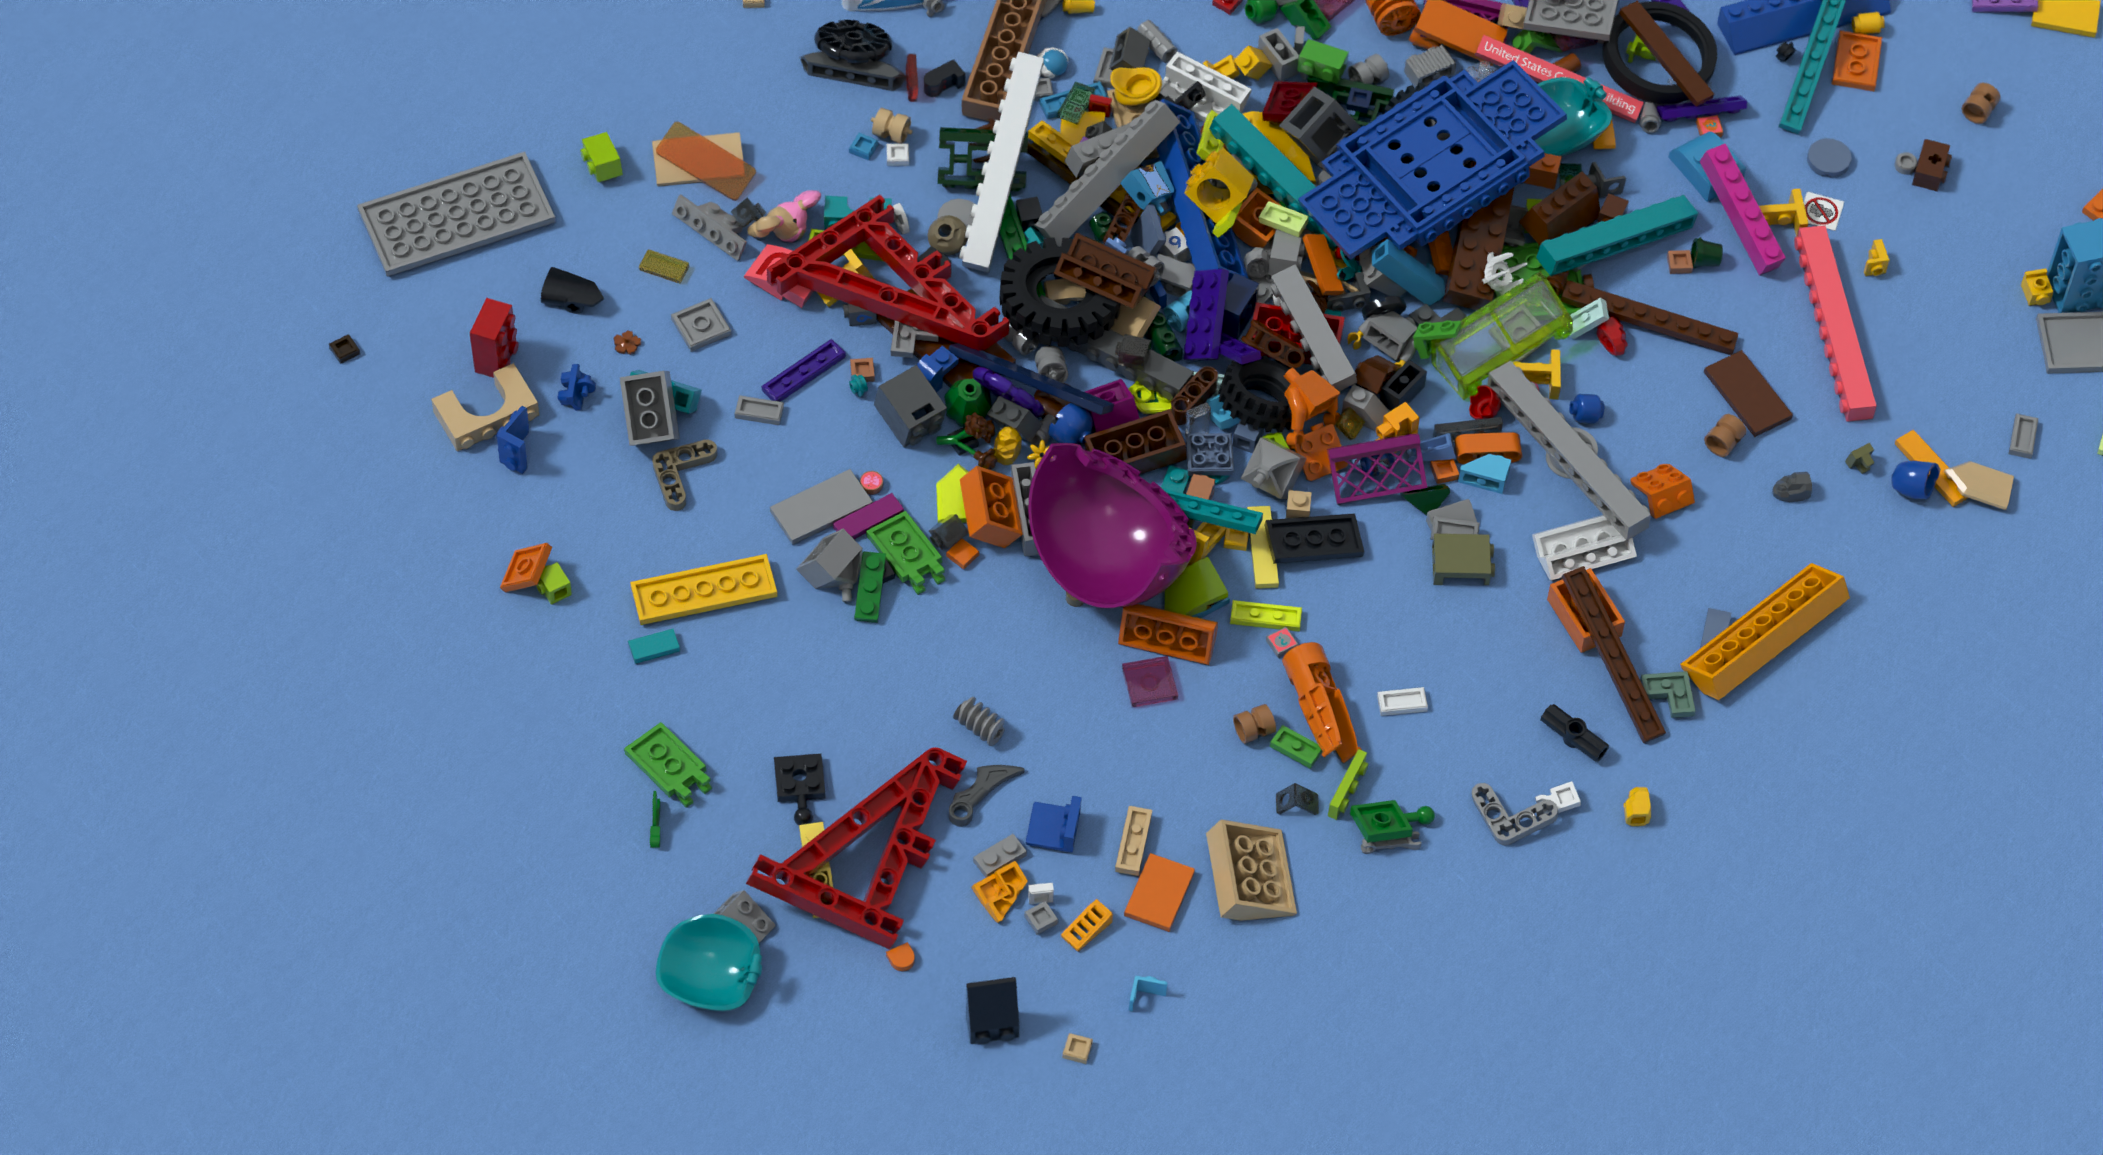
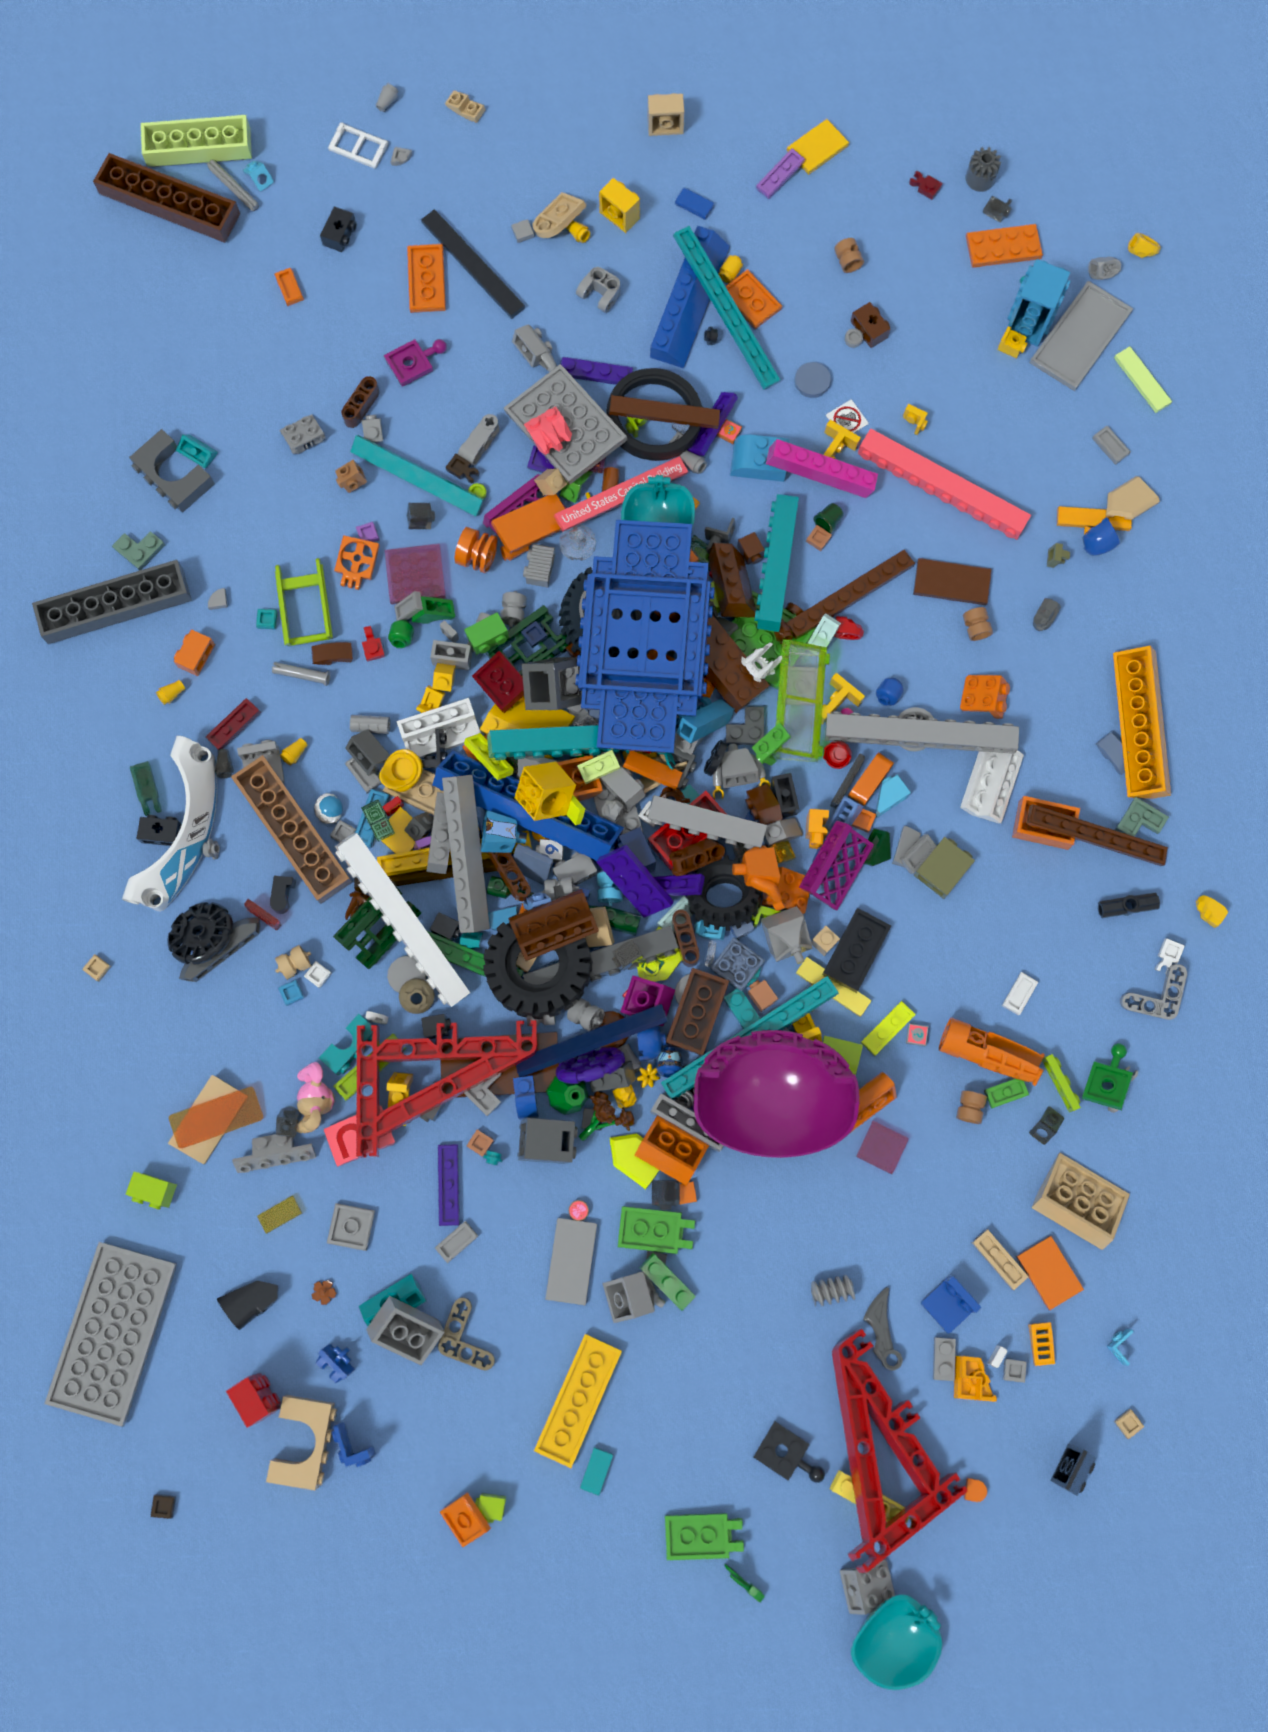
camera: 50 degrees left, 20 degrees up
magenta tile [833,493,904,539] -> none

